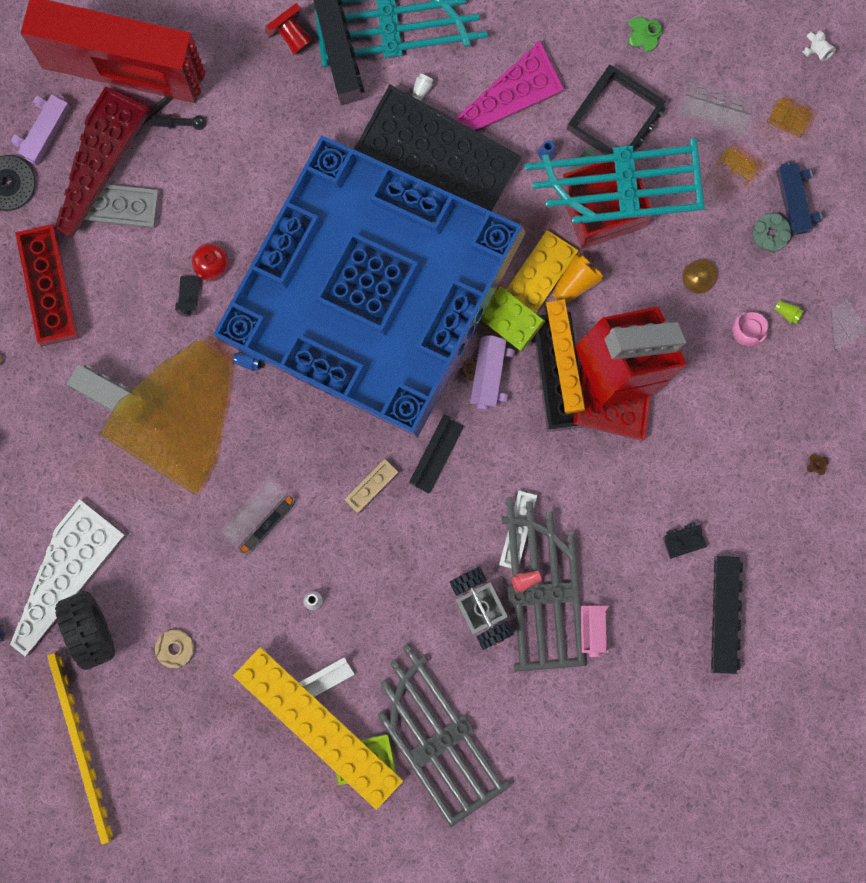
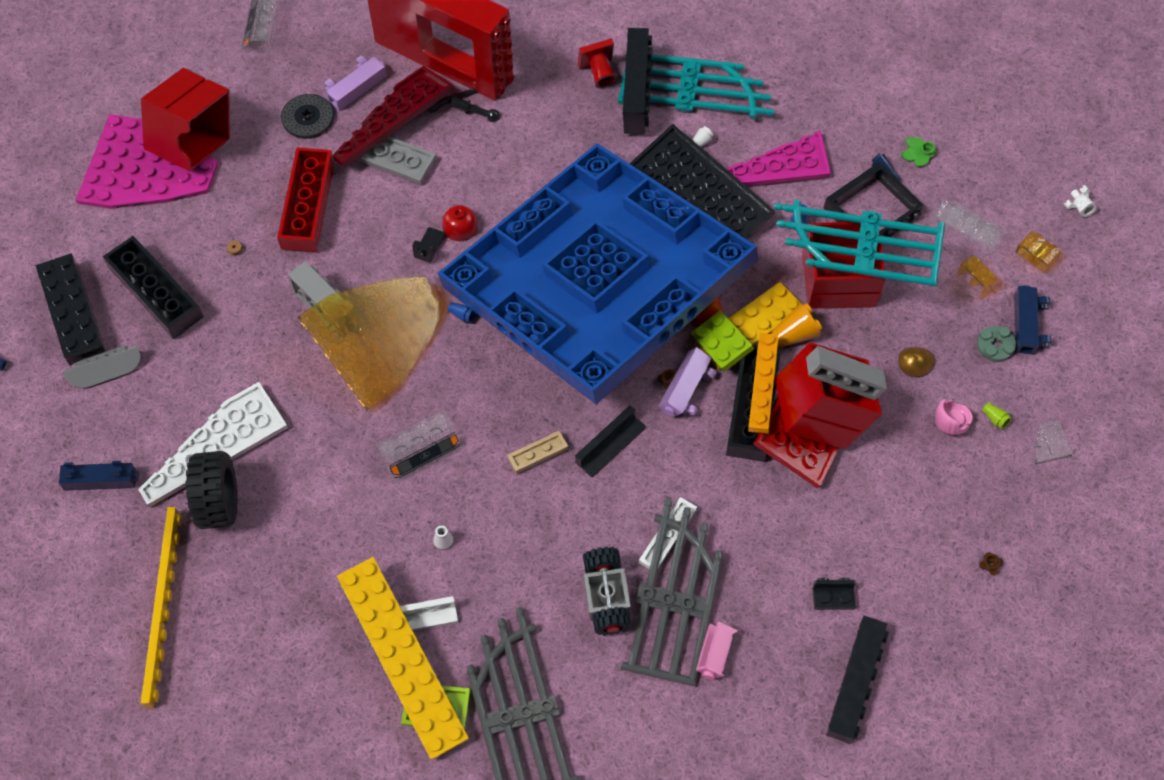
camera: 20 degrees right, 20 degrees down
tan tile [155,630,194,668] -> none
coral cone [511,570,542,592] -> none
none -> dark blue cone [871,153,901,180]

